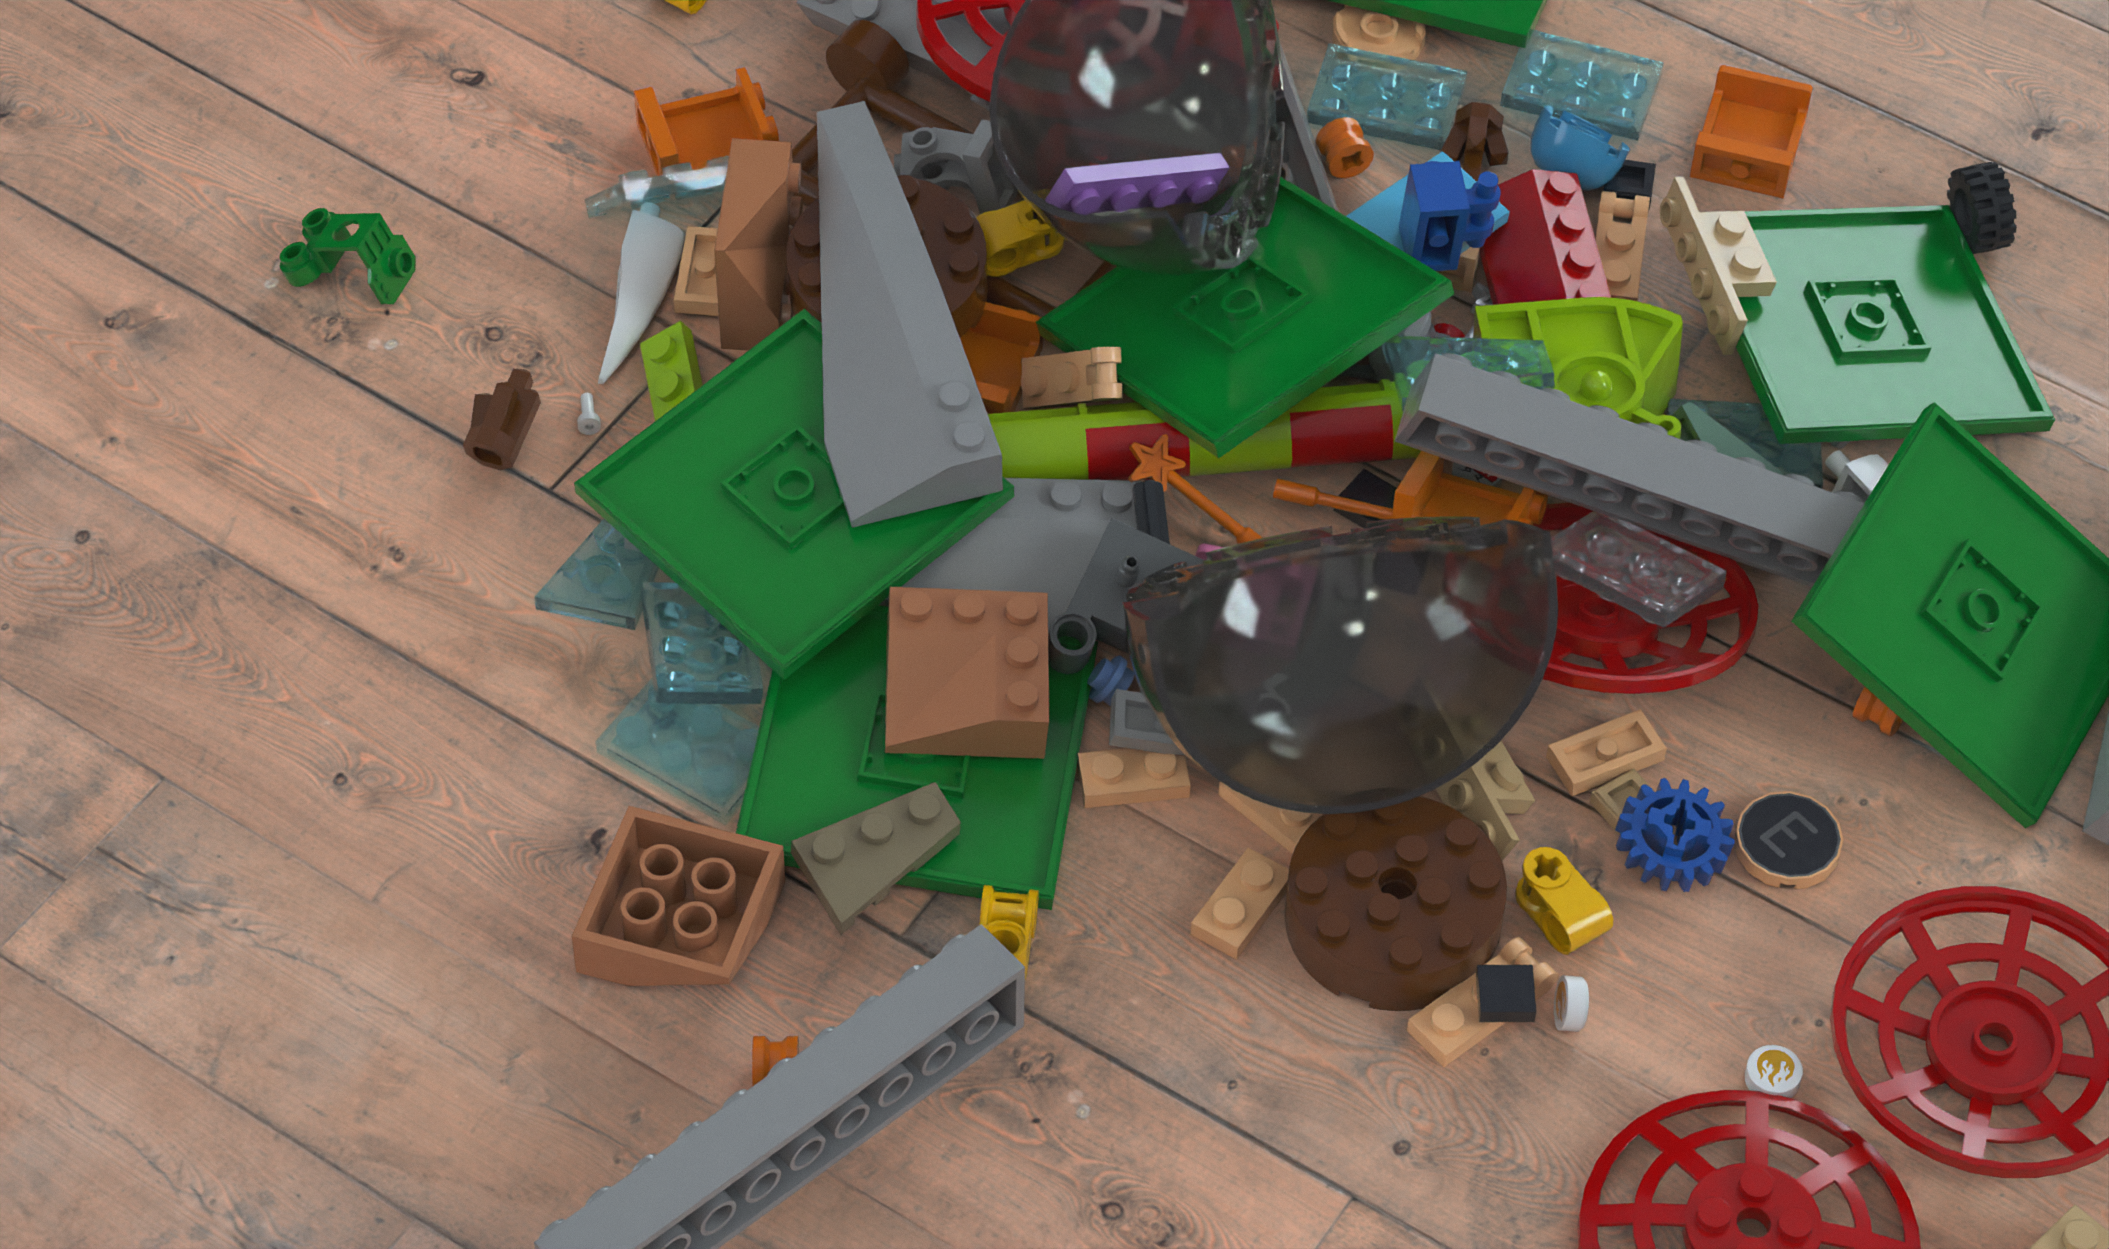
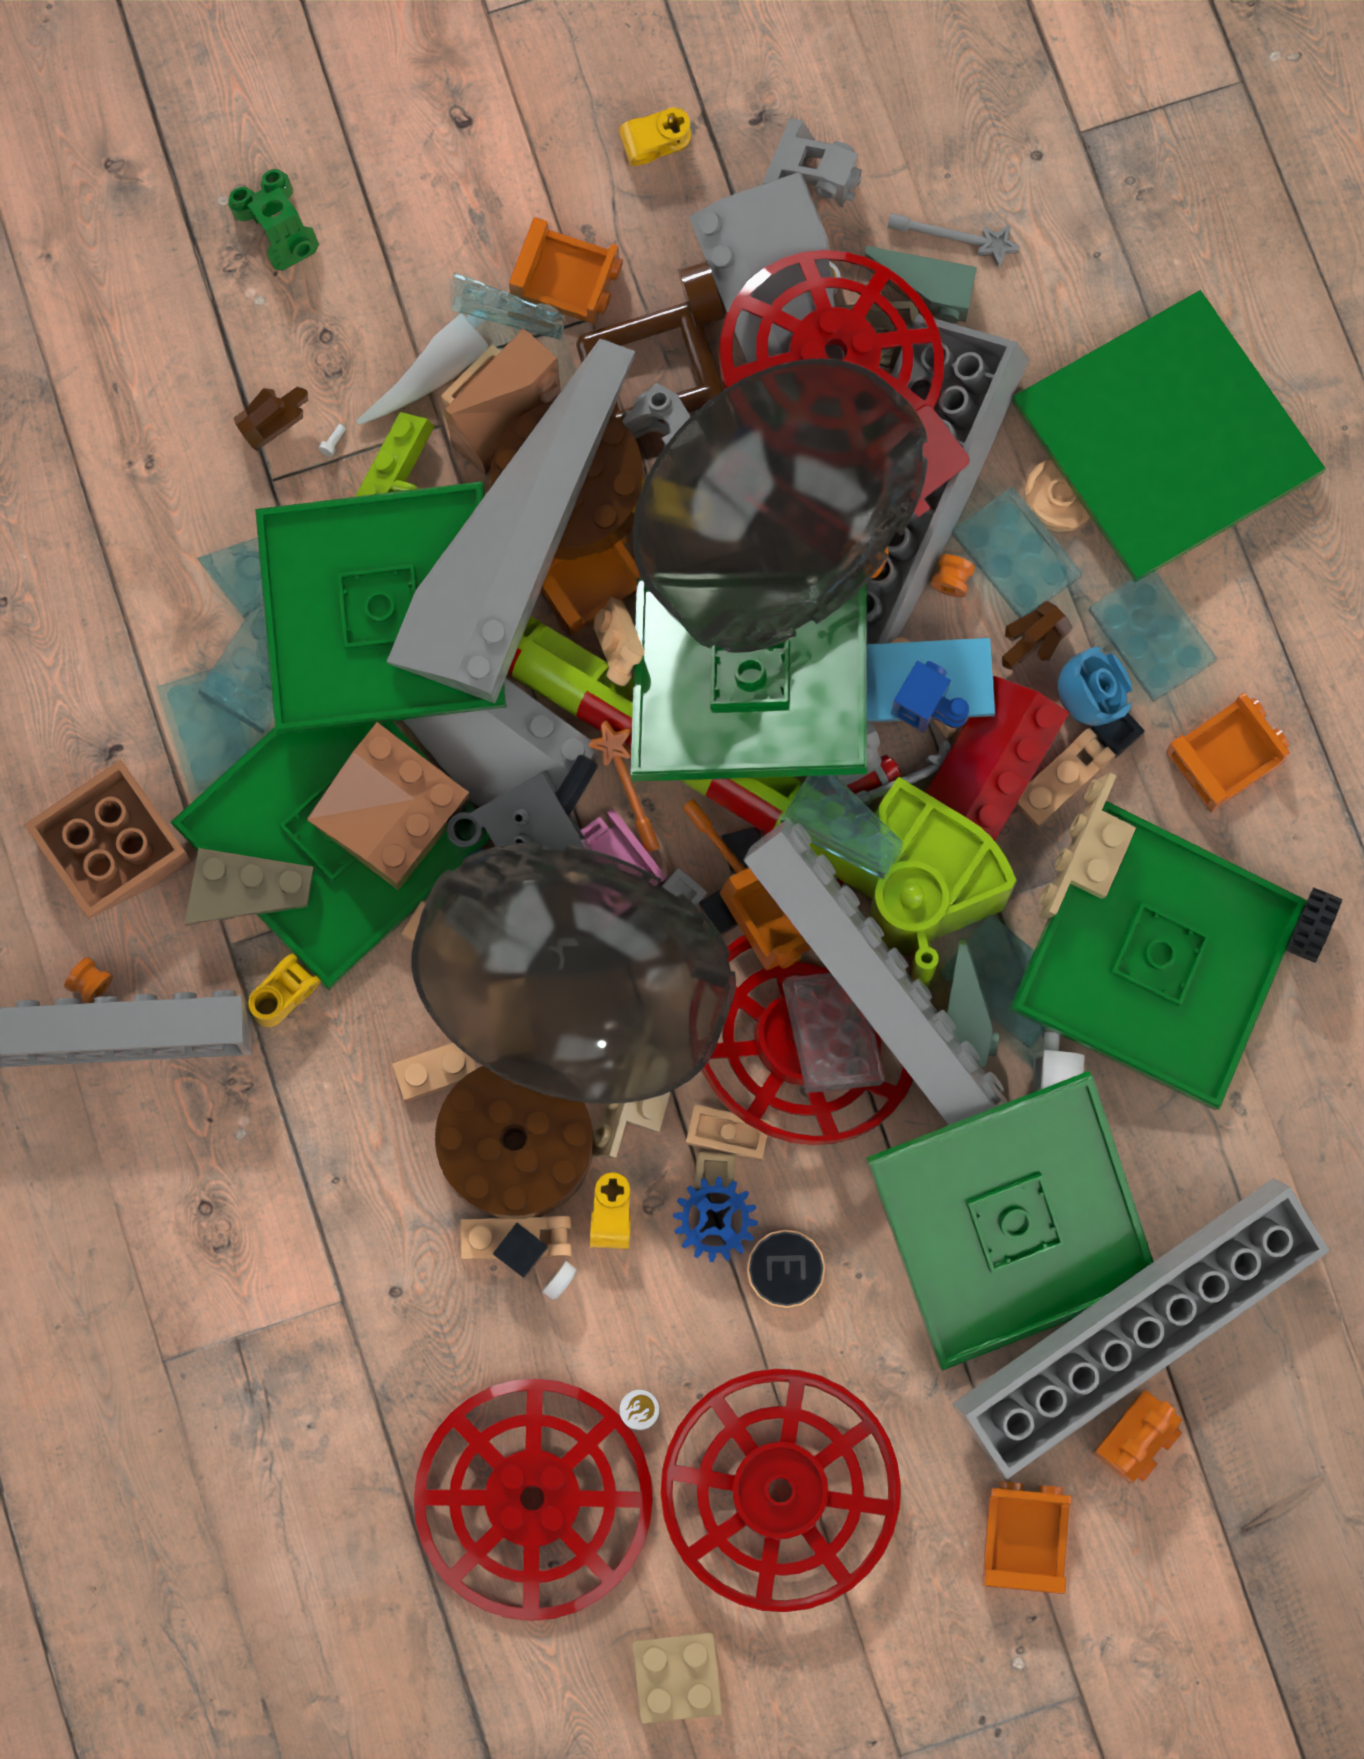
camera: 40 degrees right, 25 degrees up
medium lavender plate [1044,153,1230,217] -> none

